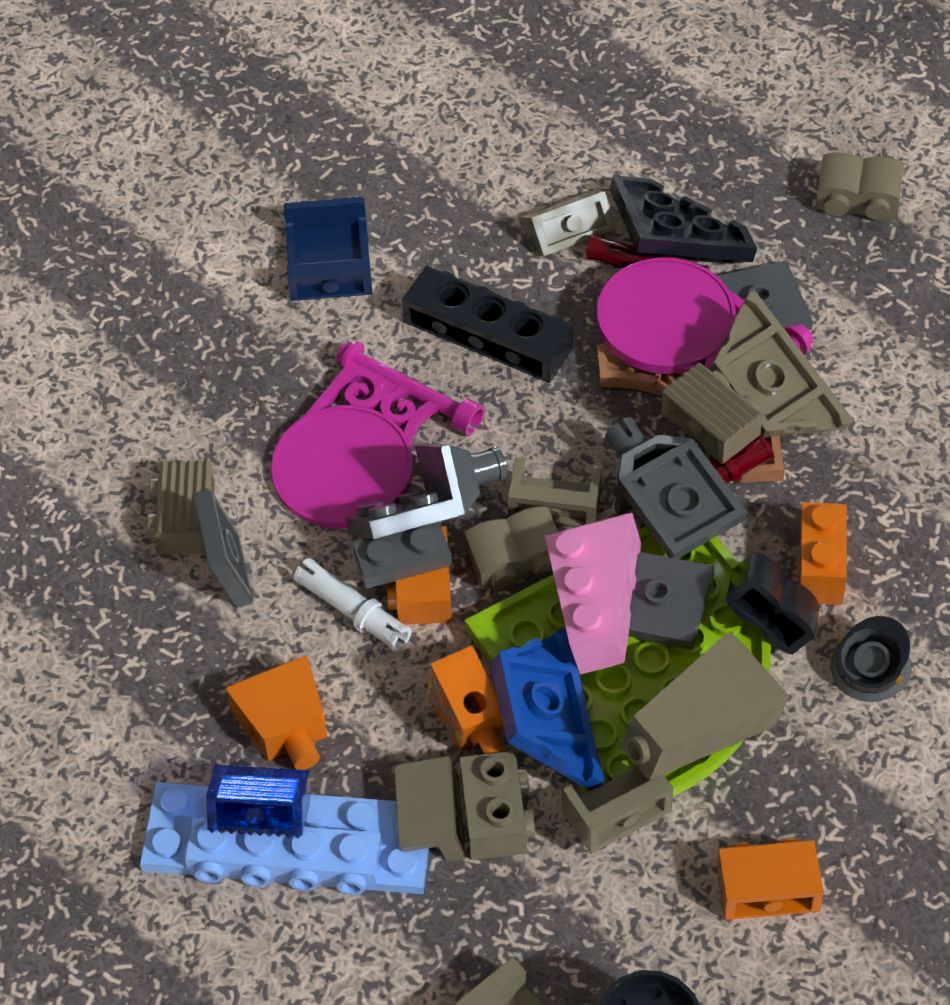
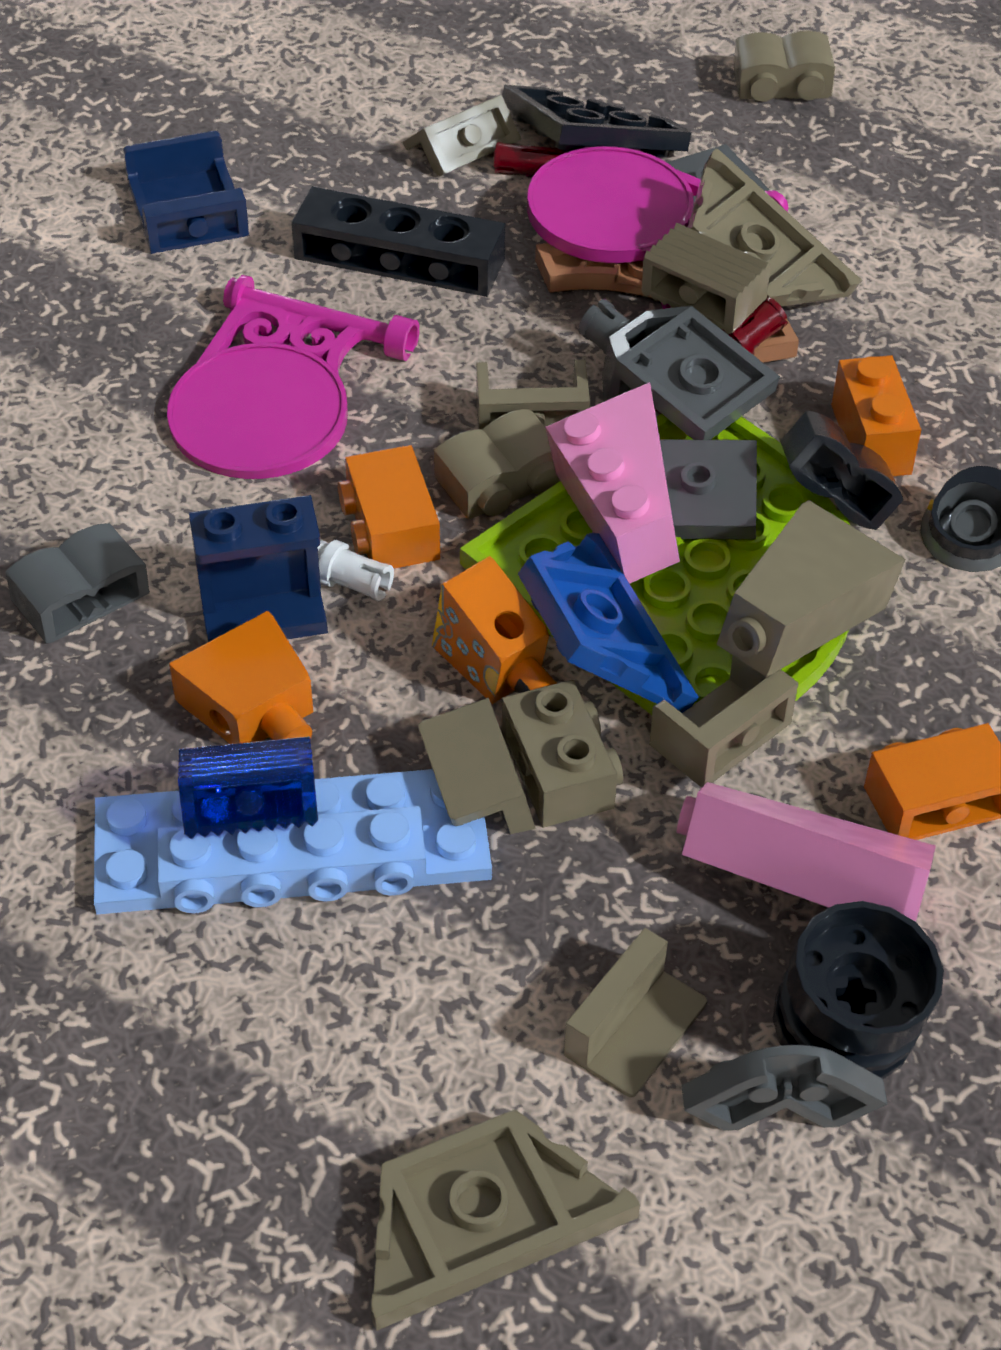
camera: 15 degrees left, 5 degrees down
dark tan brick [148,459,215,554] -> none
dark grey plate [194,488,254,607] -> none
dark grey plate [345,443,507,539] -> none
dark grey plate [353,522,452,589] -> none
none -> dark grey brick [5,523,150,643]
none -> dark blue panel [189,495,328,642]
none -> bright pink slope [677,782,936,922]

